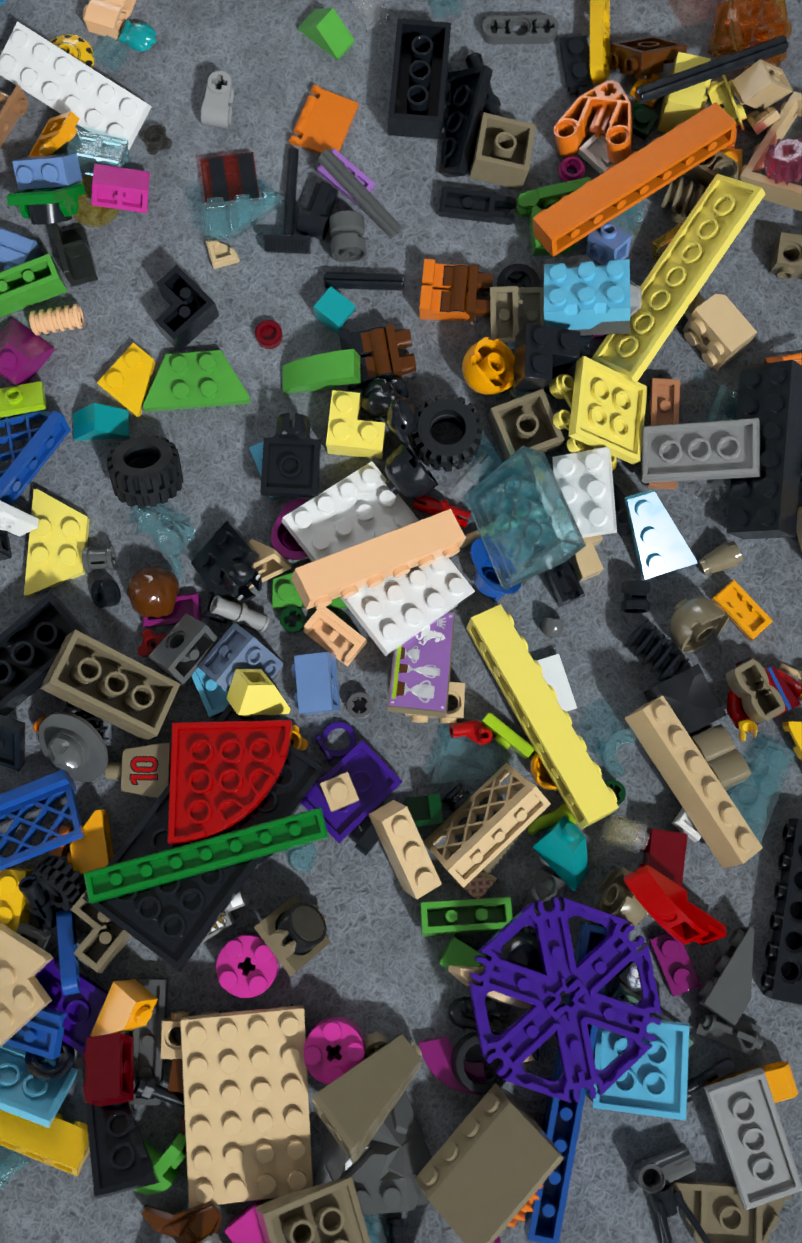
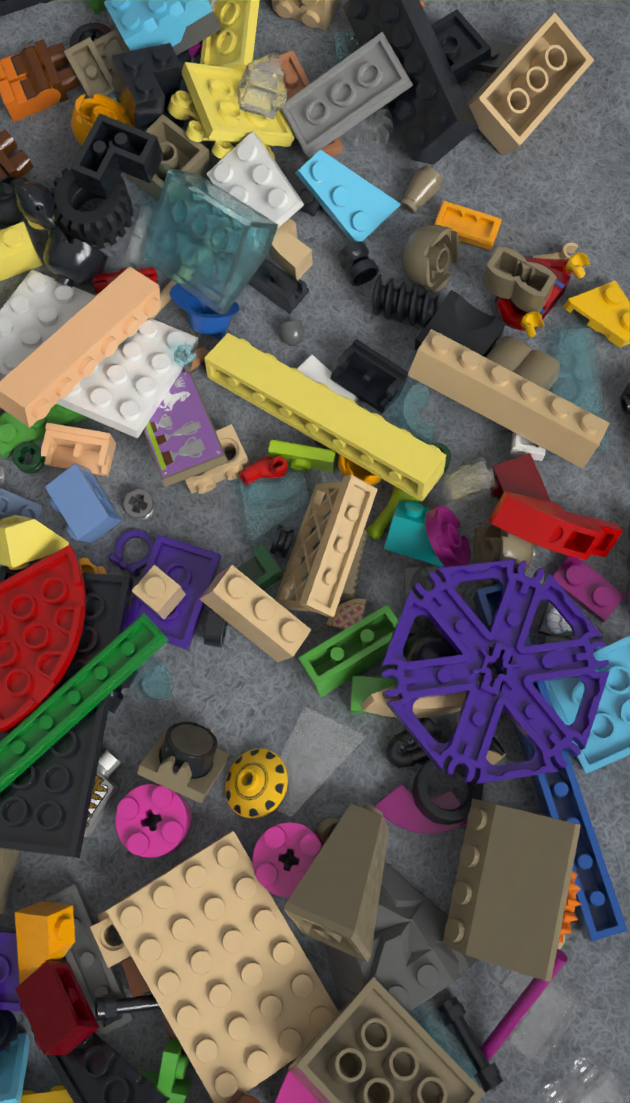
camera: 20 degrees left, 5 degrees down
none -> black brick [71,113,164,199]
none -> clear light blue arm [174,344,209,372]
none -> yellow dish [225,749,288,819]
none -> clear slope [237,52,287,119]
none -> clear wing [275,706,367,817]
none -> black hinge [330,339,409,414]
none -> magenta tile [425,505,471,568]

